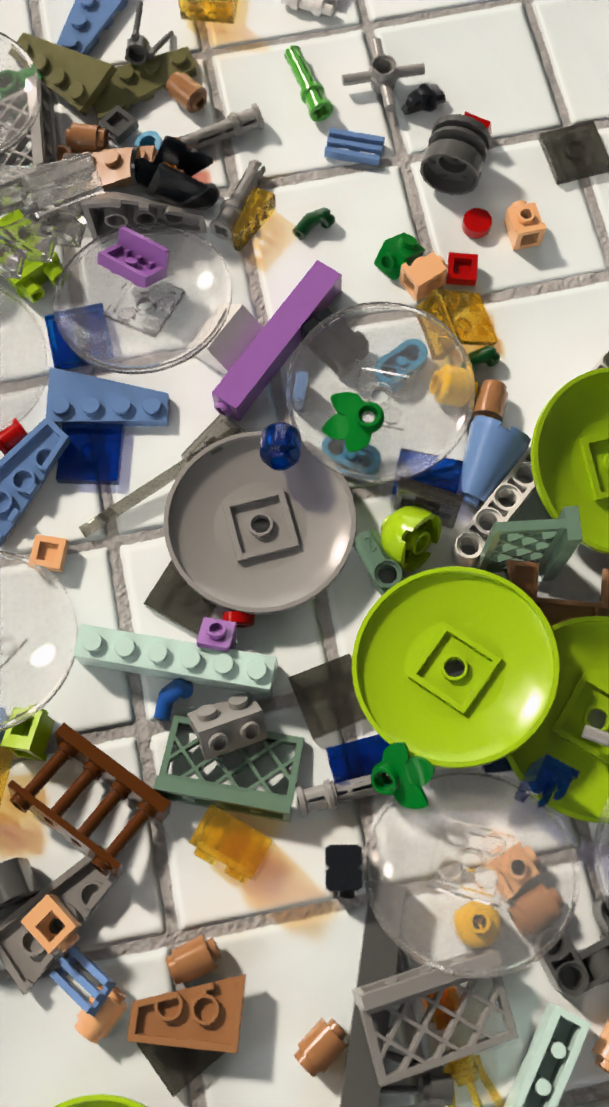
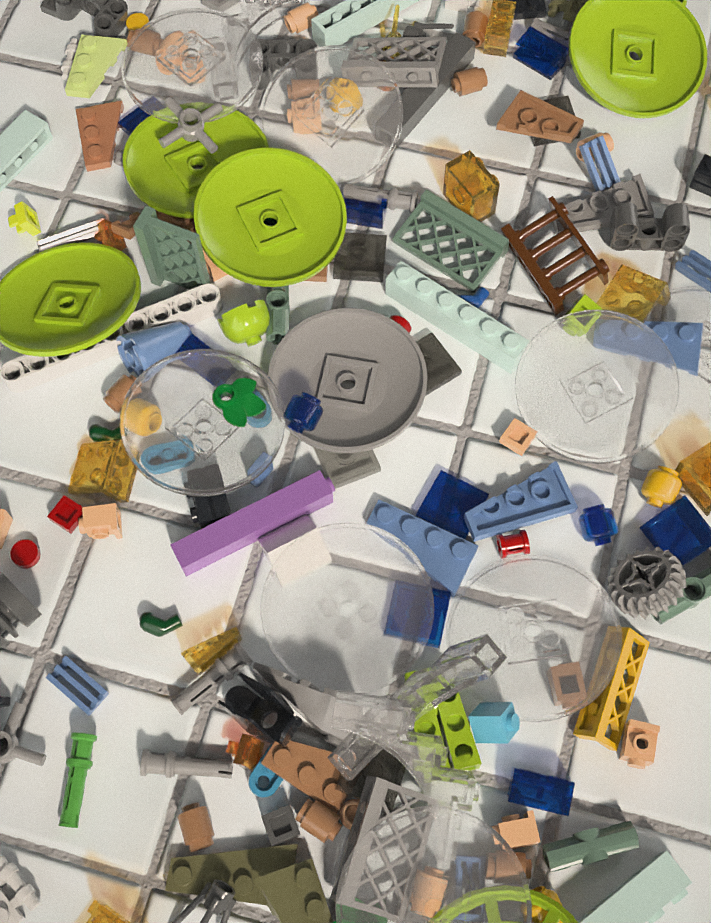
camera: 155 degrees left, 5 degrees down
light nougat brick [20,894,82,954] -> none
clear smoke bar [79,425,242,537] -> none
medium lavender bracket [97,226,170,289] -> none
medium nougat brick [165,934,222,985] -> none
light grey bracket [187,692,268,760] -> none
medium lavender bracket [197,617,236,652] -> none
black brick [325,845,362,899] -> none
green plate [371,742,435,809] -> none
green bracket [374,232,425,280] -> none
clear smoke tile [394,476,464,529] -> none
clear blue hinge [514,754,580,808] -> none

